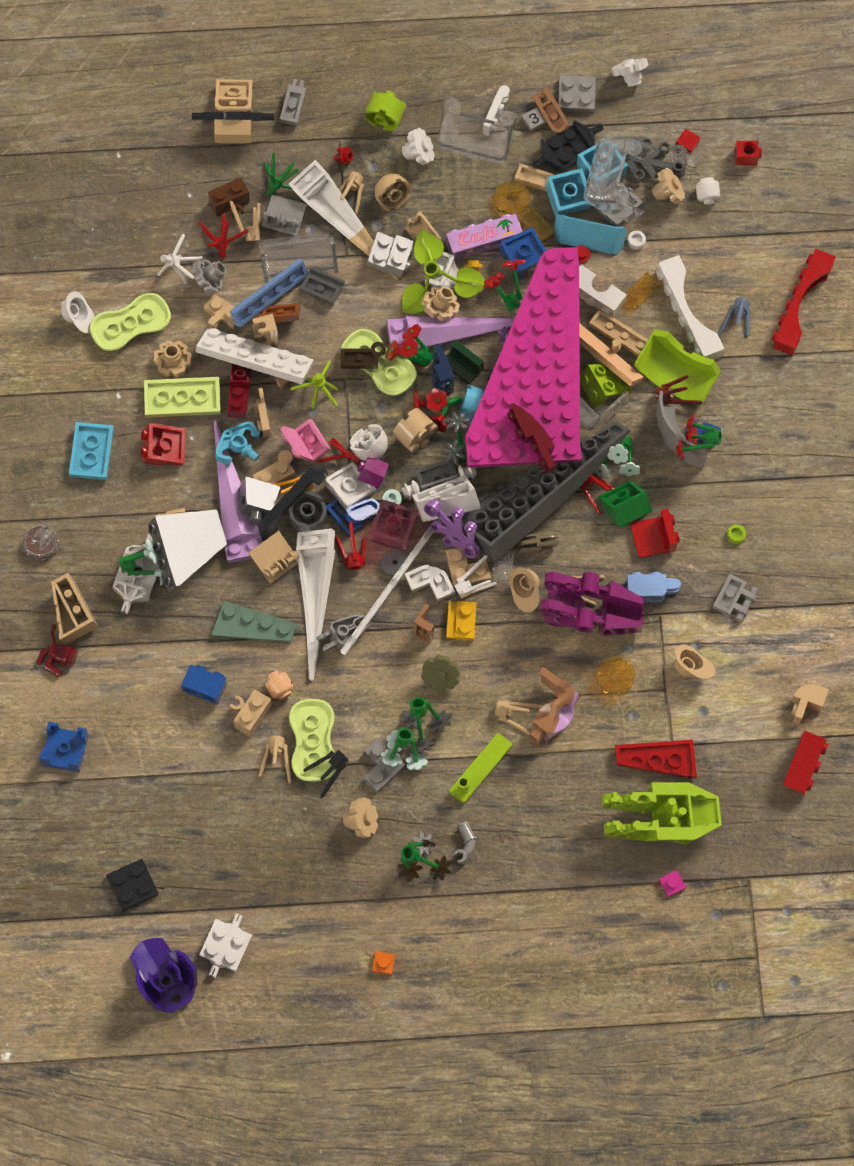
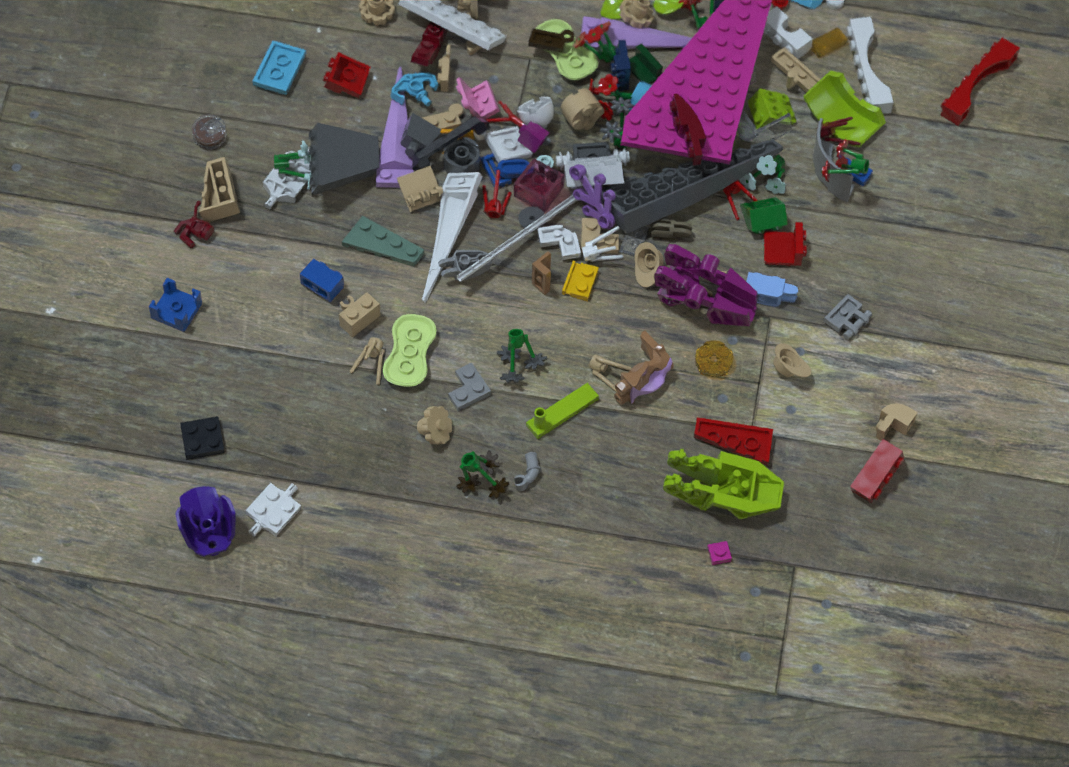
camera: 15 degrees right, 10 degrees down
yellowish green plate [144,377,221,418] -> none
light nougat head [265,671,294,701] -> none
lime plant [290,360,338,409] -> none
black plant [303,750,349,797] -> none
orange plate [372,951,395,976] -> none
plant [381,727,428,770] -> none
olive plant [421,655,461,692] -> none
light nougat tile [579,323,643,386] -> none
sand blue plant [718,298,751,338] -> none
lime tile [727,524,746,545] -> none

